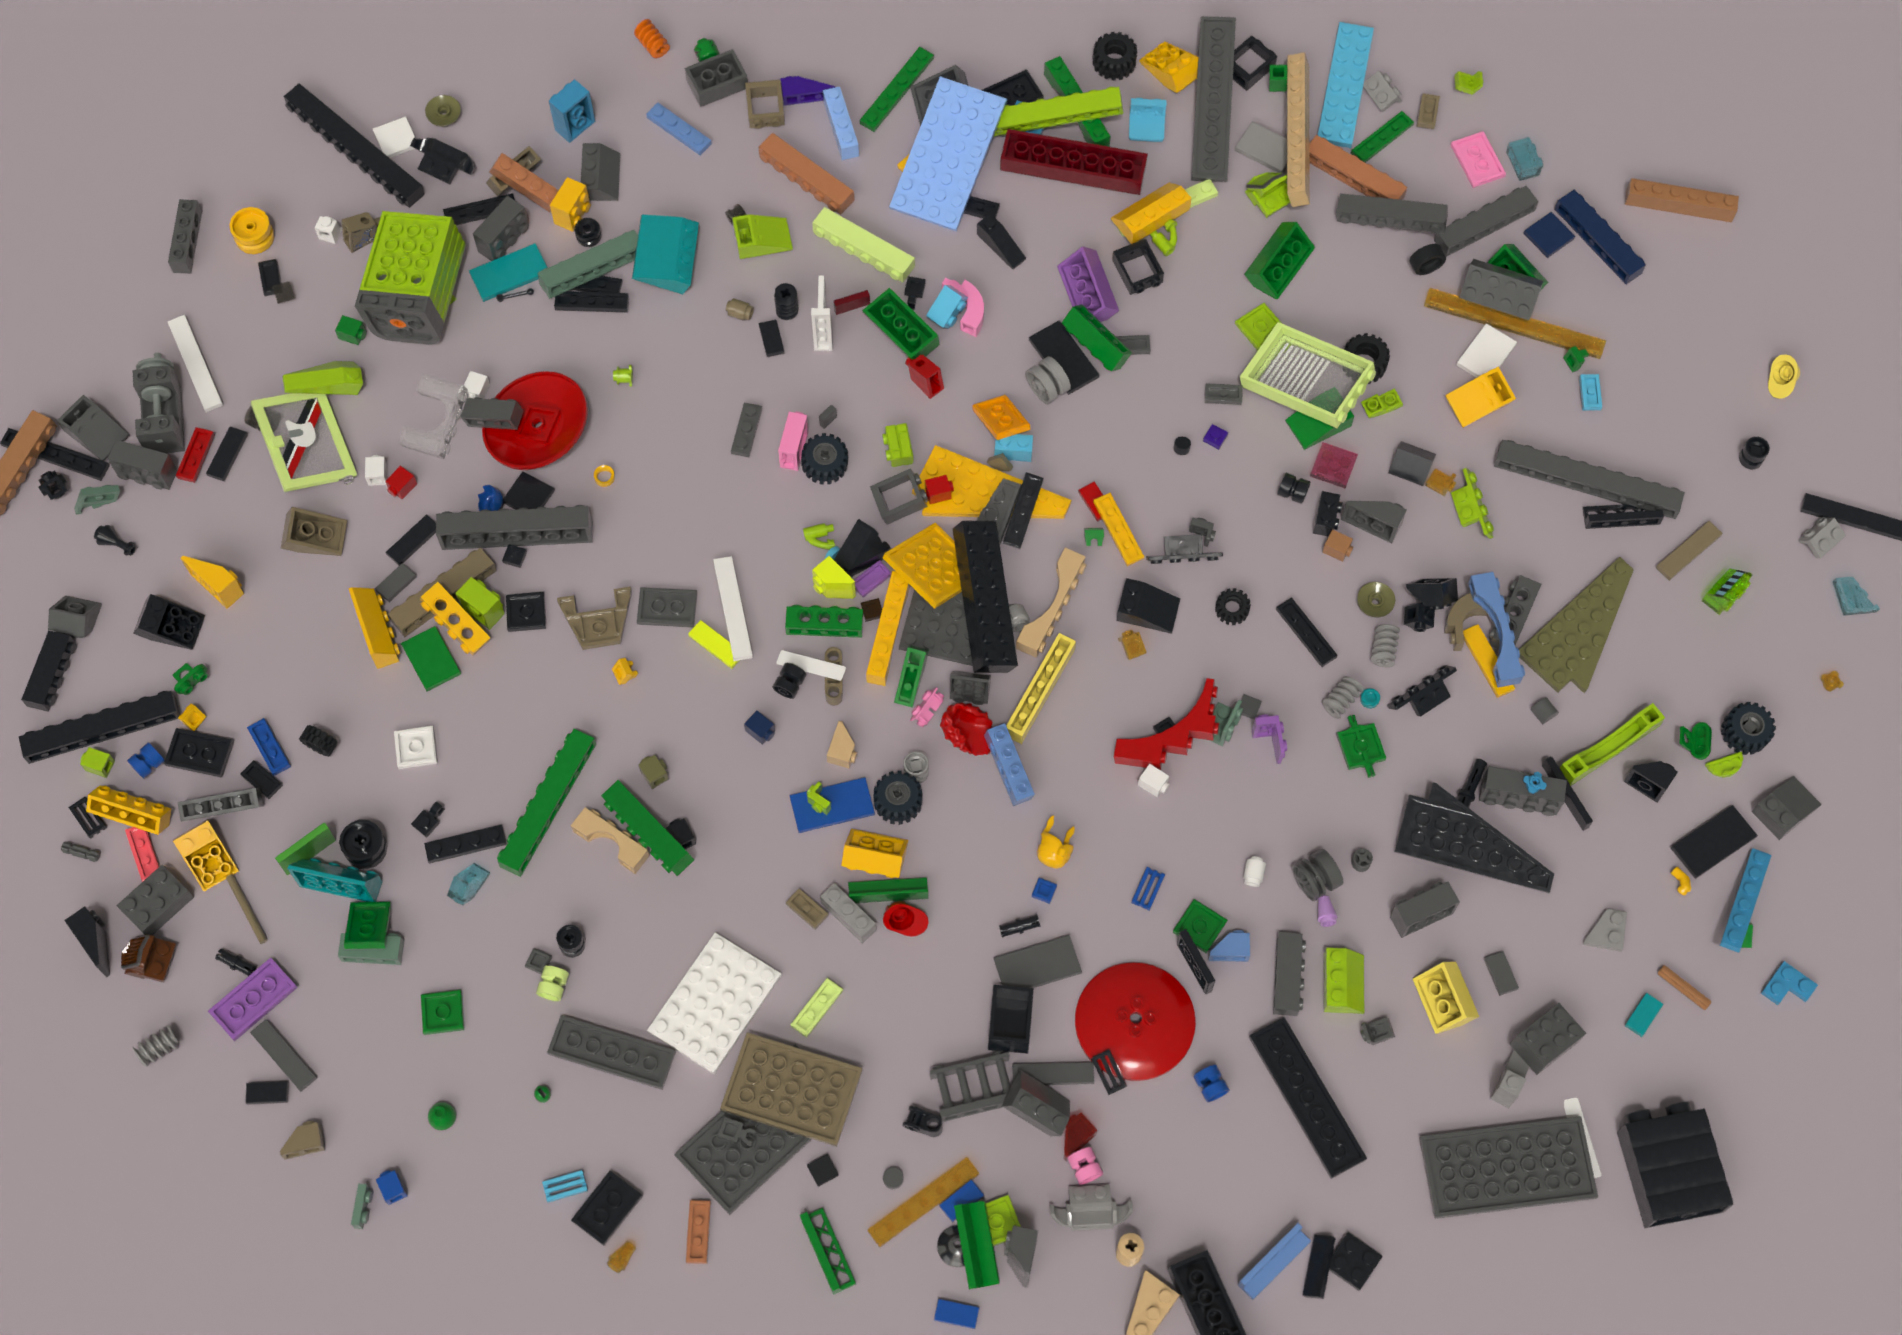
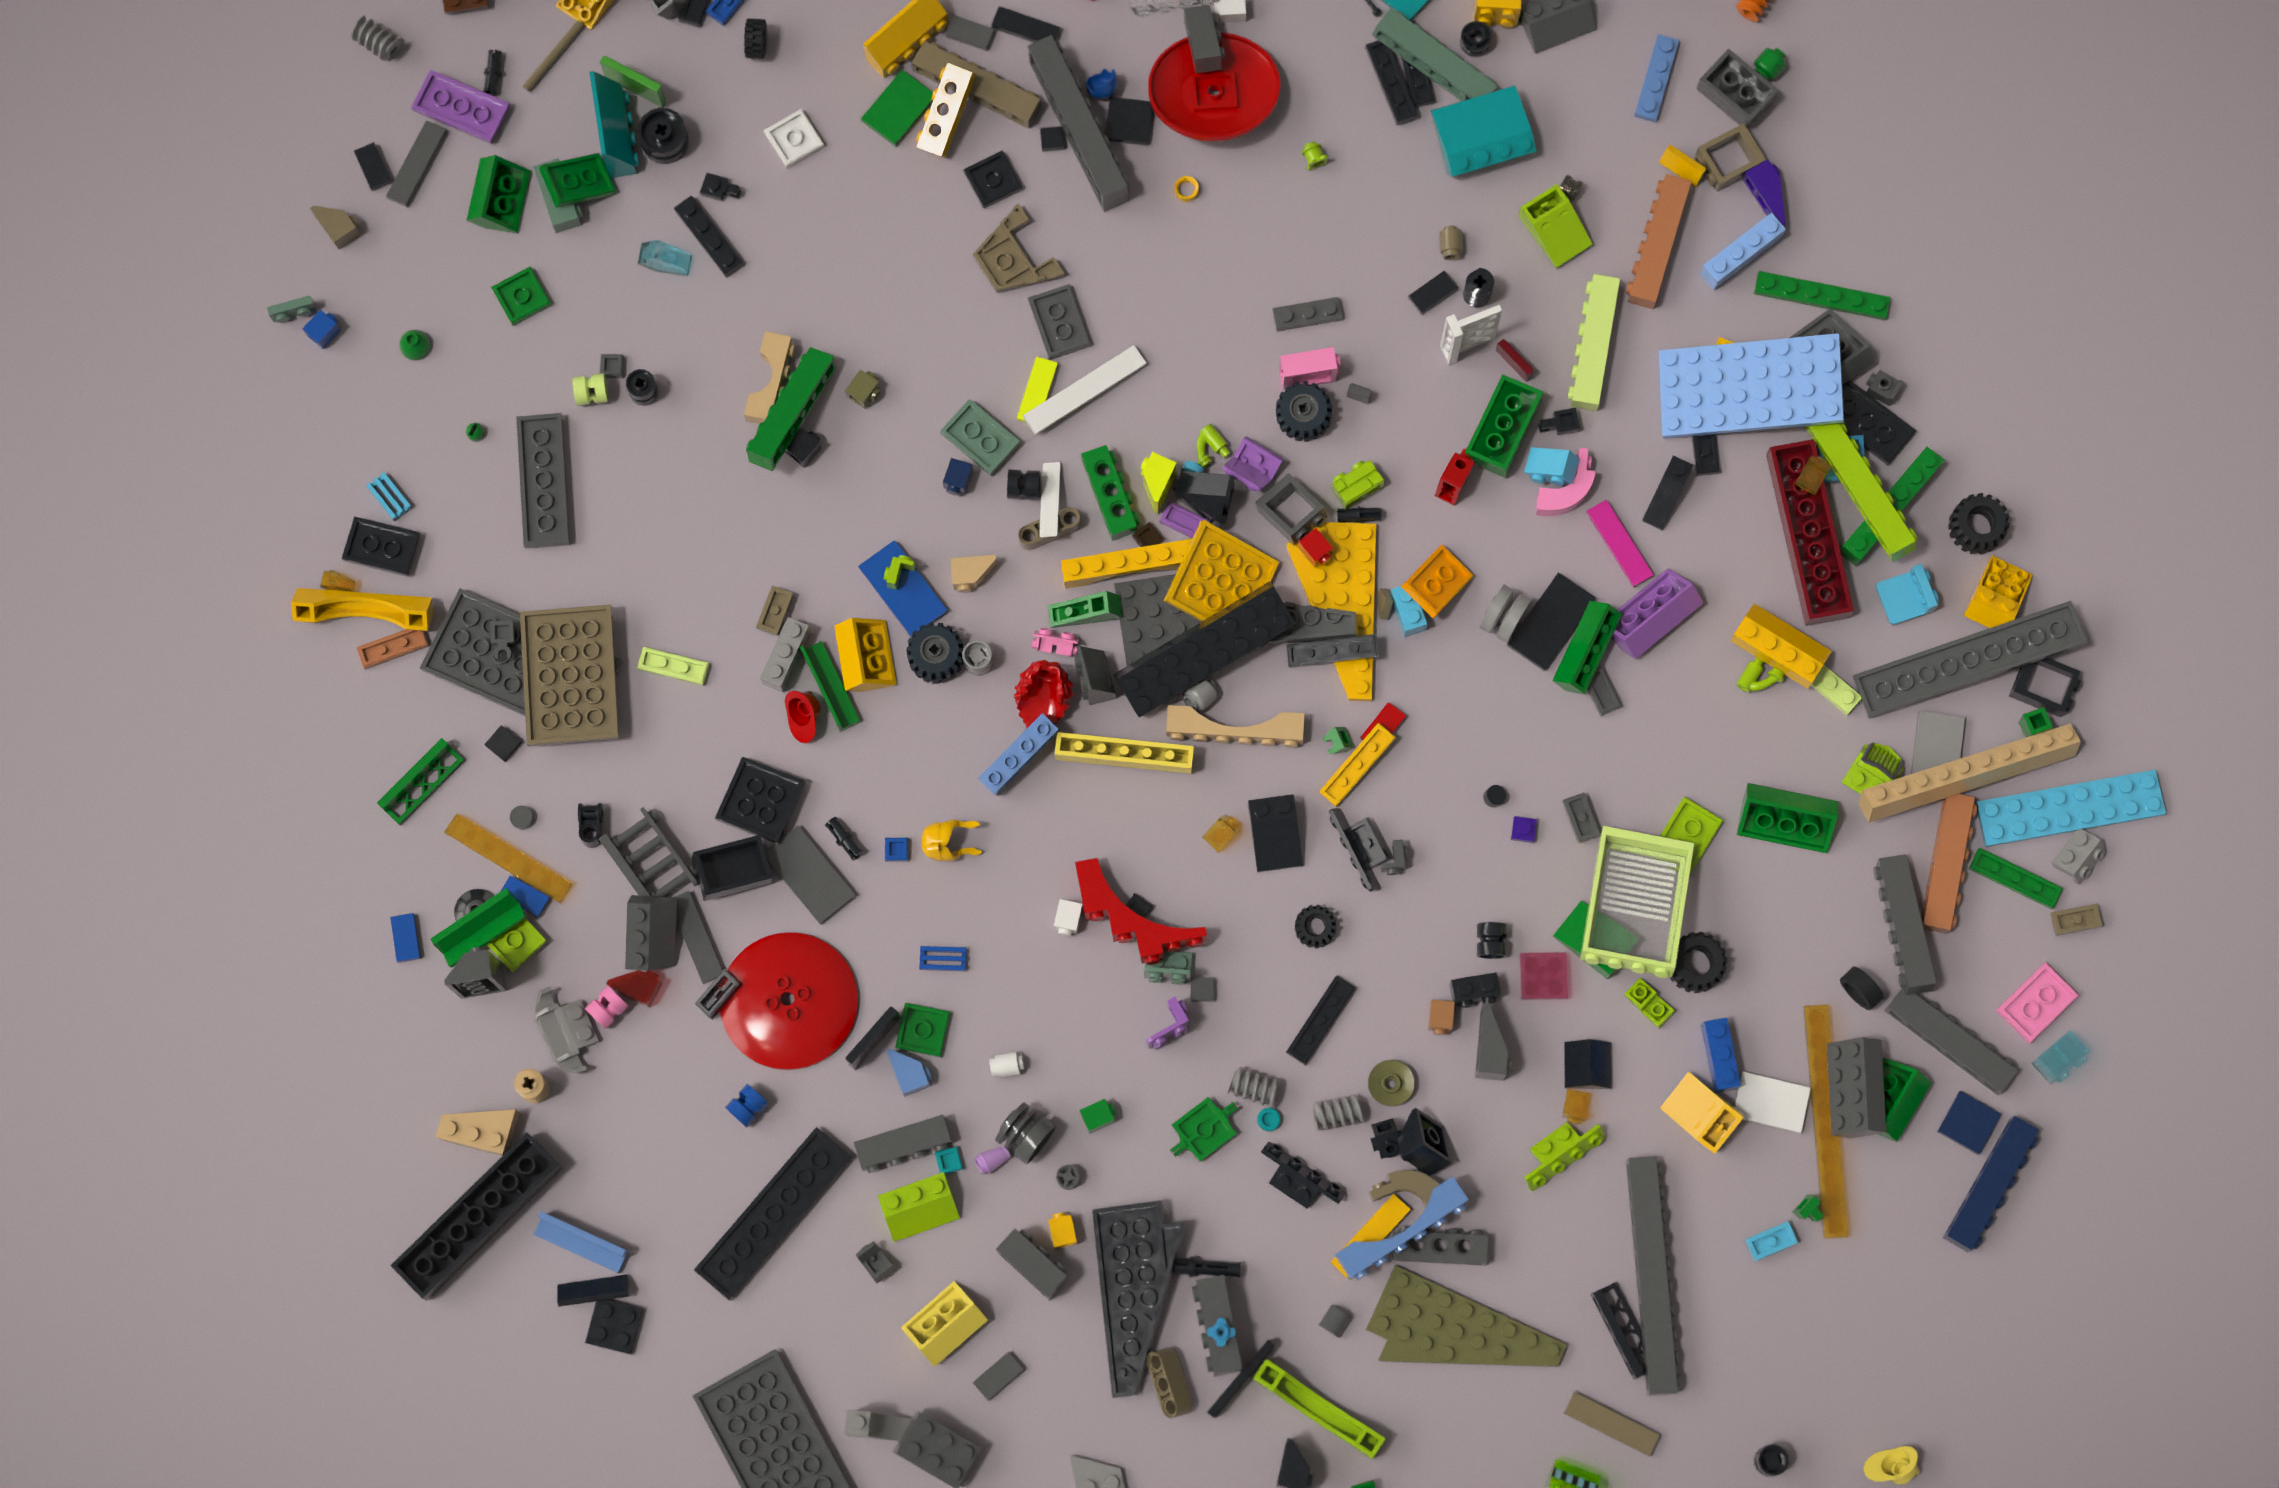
camera: 70 degrees right, 10 degrees up
lime brick [456,577,505,630] -> none
green brick [497,729,596,877] -> none
yellow tile [612,658,638,685] -> none
white plate [647,932,782,1074] -> none
black window [1112,239,1164,295] -> none
lime bracket [1454,71,1483,95] -> none
medium nougat brick [1625,178,1739,223] -> none
none -> yellow arch [291,588,433,631]
none -> green slope [466,155,531,233]
none -> black plate [715,757,806,845]
none -> teal tile [935,1147,963,1175]
none -> sand green plate [940,399,1020,476]
none -> yellow brick [1048,1212,1077,1249]
none -> green brick [1079,1099,1117,1134]
none -> dark tan beam [1147,1348,1193,1418]
none -> medium lavender bracket [1222,436,1284,491]
none -> black axle [1337,506,1382,523]
none -> dark pink tile [1586,500,1653,588]
none -> yellow tile [1659,144,1707,187]
none -> blue brick [1701,1018,1741,1093]
none -> clear yellow bracket [1795,456,1831,495]
none -> dark grey brick [1866,370,1904,406]

